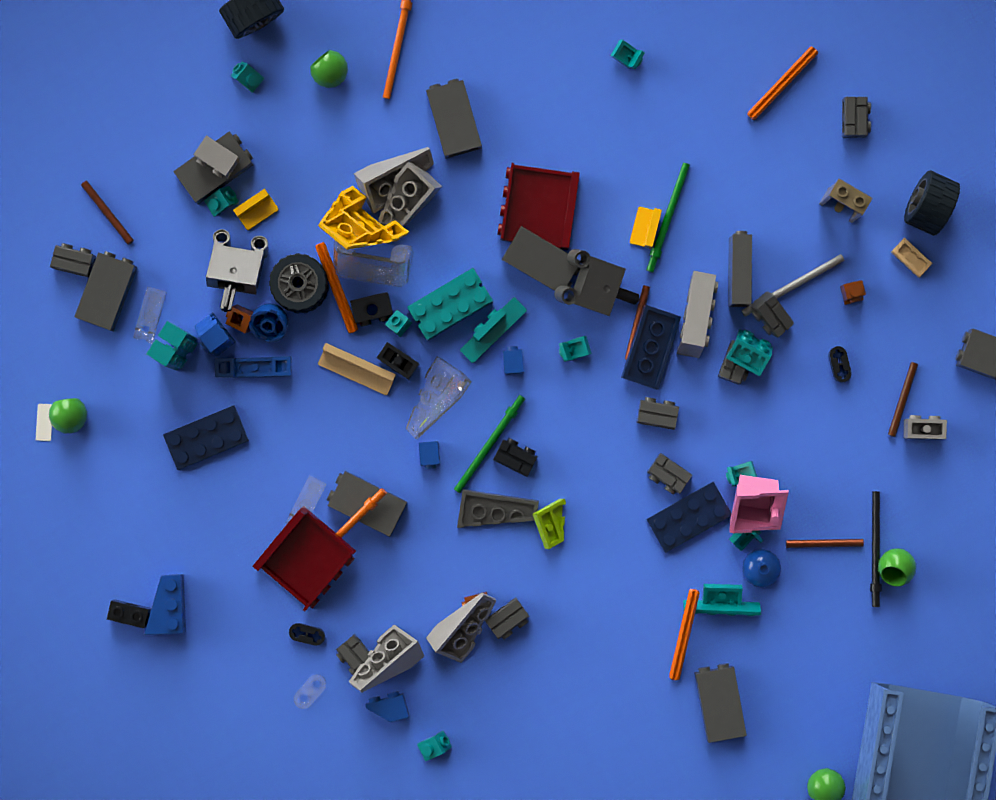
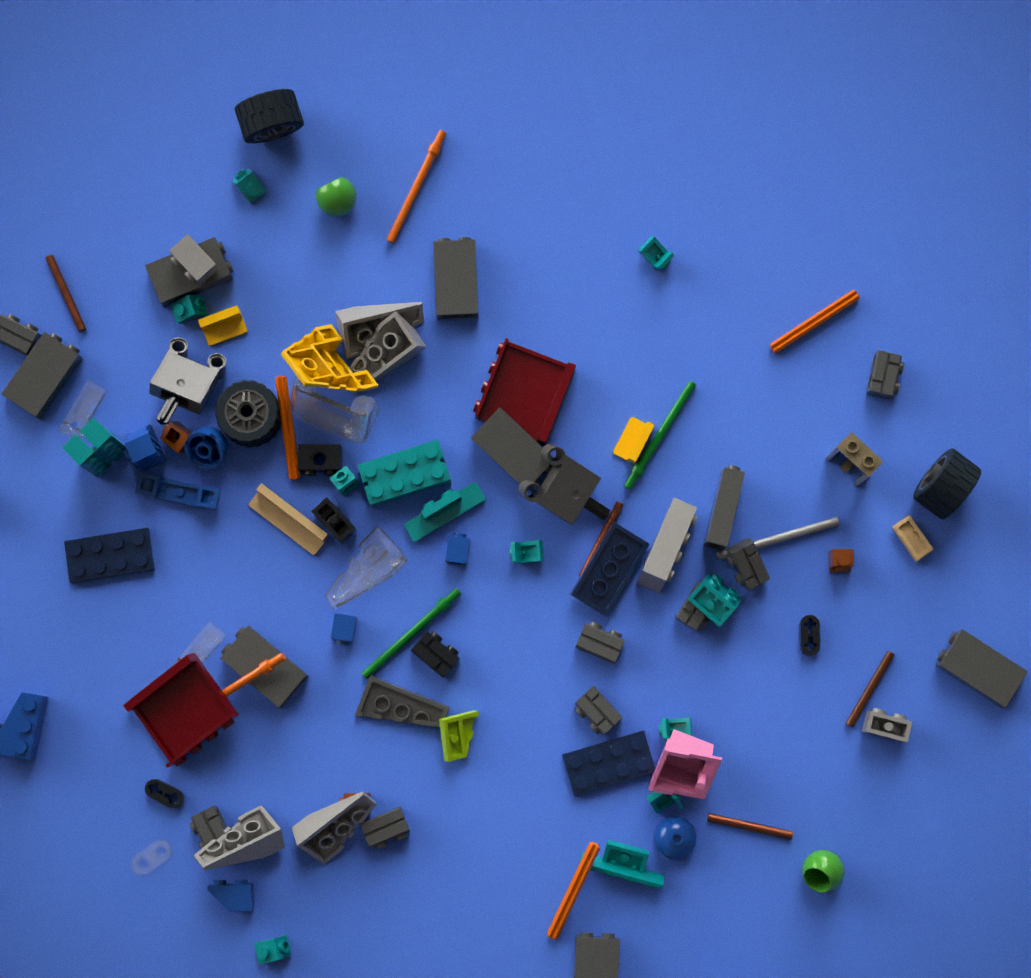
camera: 15 degrees right, 5 degrees down
black bar [870,491,882,607] -> none

